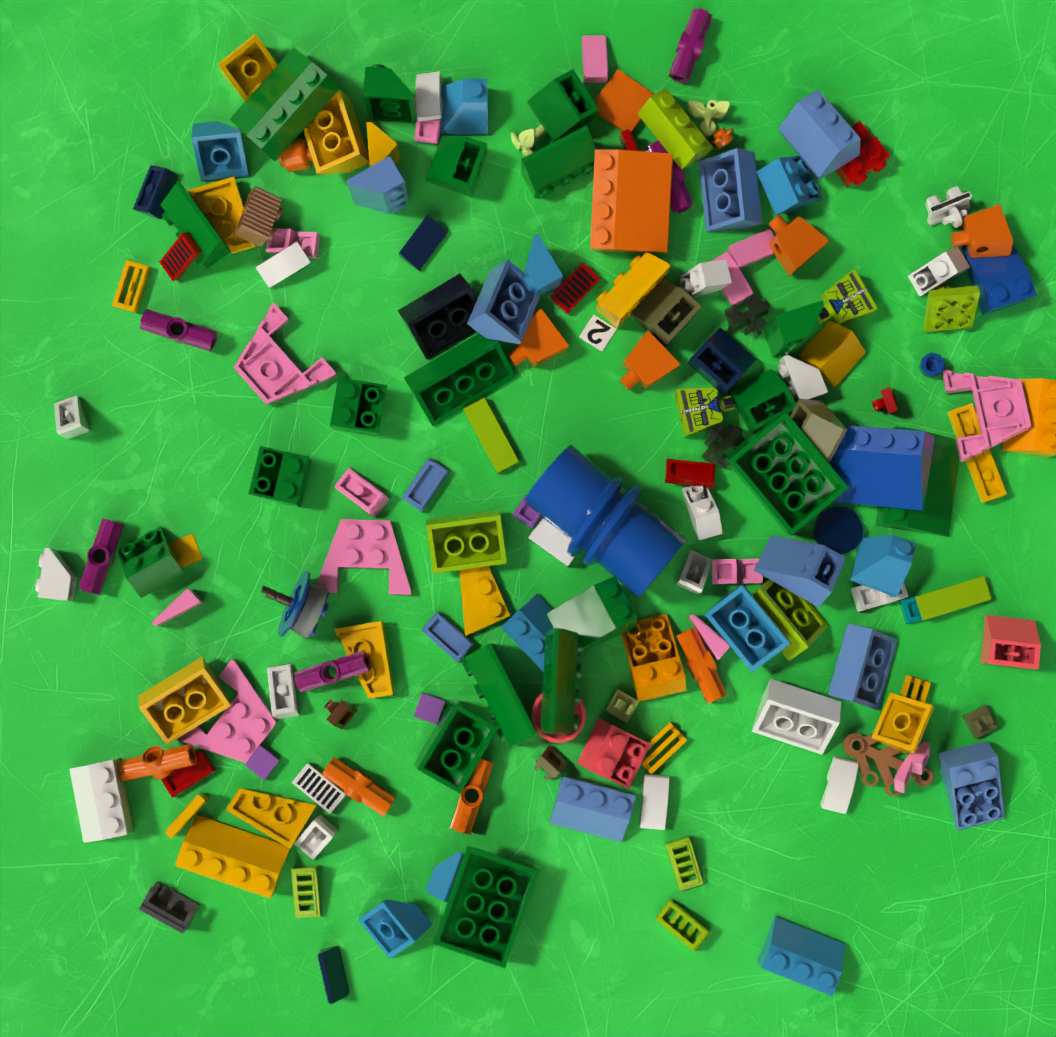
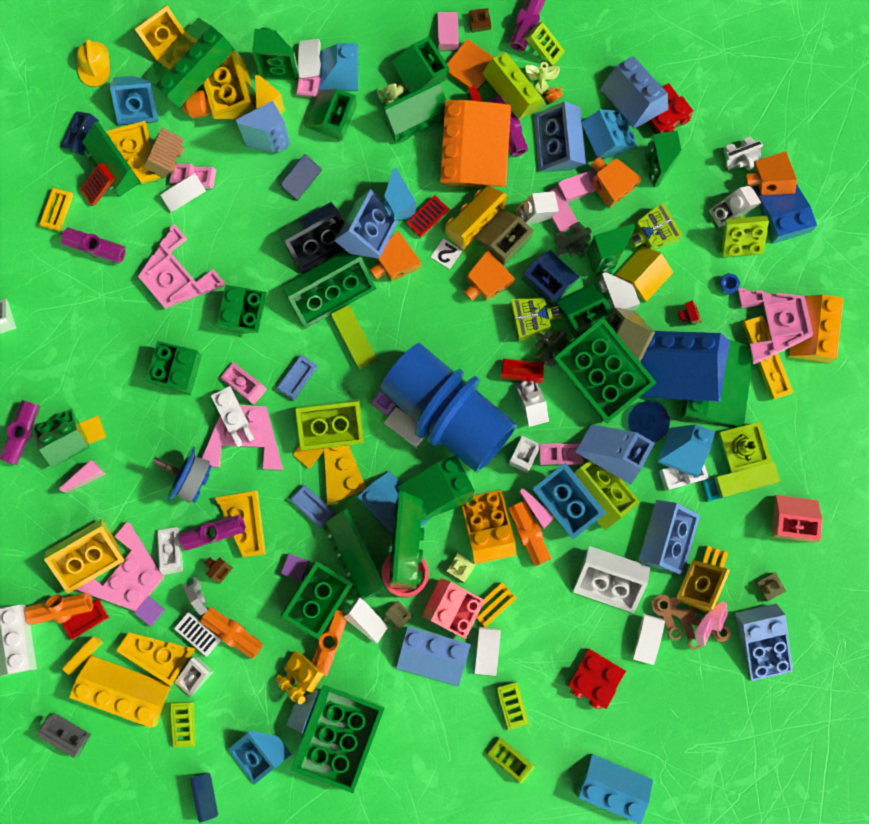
camera: 10 degrees right, 5 degrees down
none -> yellow piece [77,39,110,87]
none -> light grey plate [183,577,208,615]
none -> white hinge [211,386,254,447]
none -> yellow plate [276,651,324,704]
none -> yellow sticker [293,445,324,469]
none -> white slope [343,598,388,644]
none -> reddish brown tile [468,8,491,33]
none -> lime slope [524,22,565,66]
none -> red plate [567,648,626,711]
none -> green slope [645,131,681,187]
none -> lime plate [718,422,772,473]

